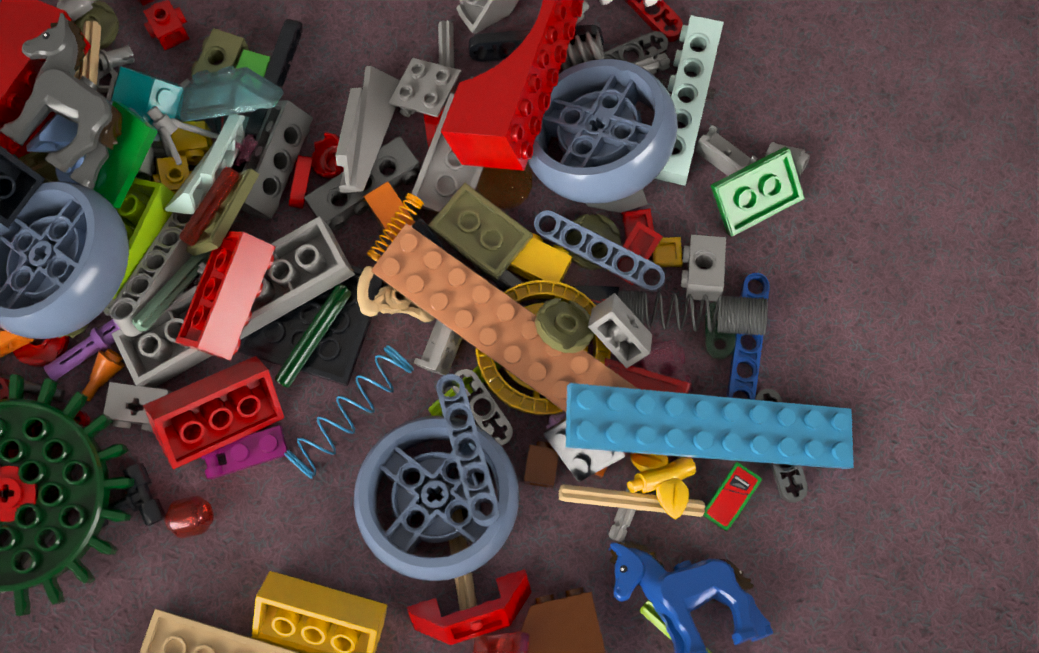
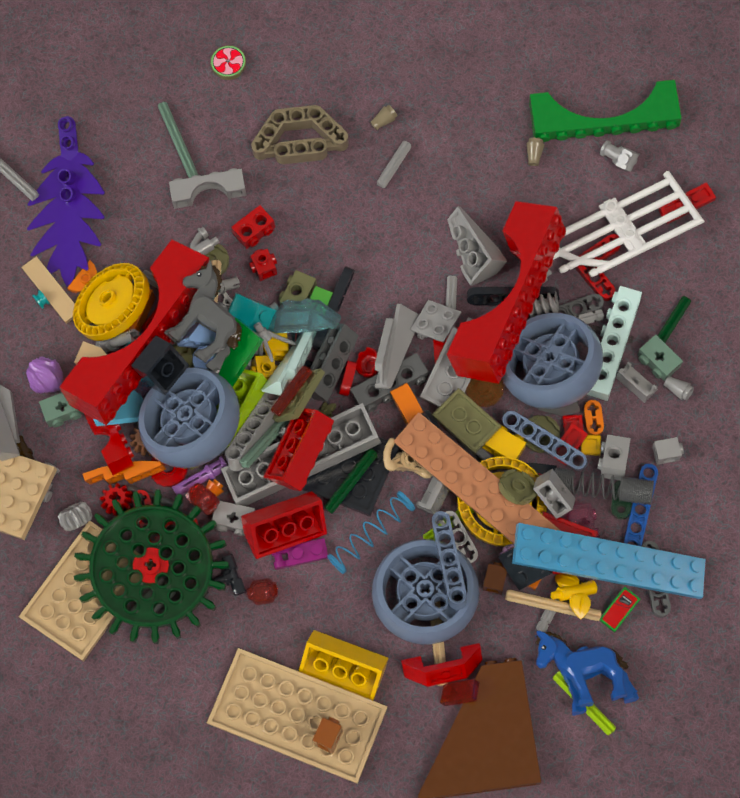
camera: 10 degrees right, 5 degrees down
clear pink plant [235,134,258,167] -> none
light orange piece [367,193,424,262] -> none
tile [711,147,805,237] -> none
none -> clear red gear [186,483,220,515]
none -> olive plant [318,402,336,417]
none -> orange beam [584,400,604,436]
none -> sand green brick [637,335,683,381]
none -> light grey brick [652,437,684,465]
none -> dark green axle [657,296,691,343]

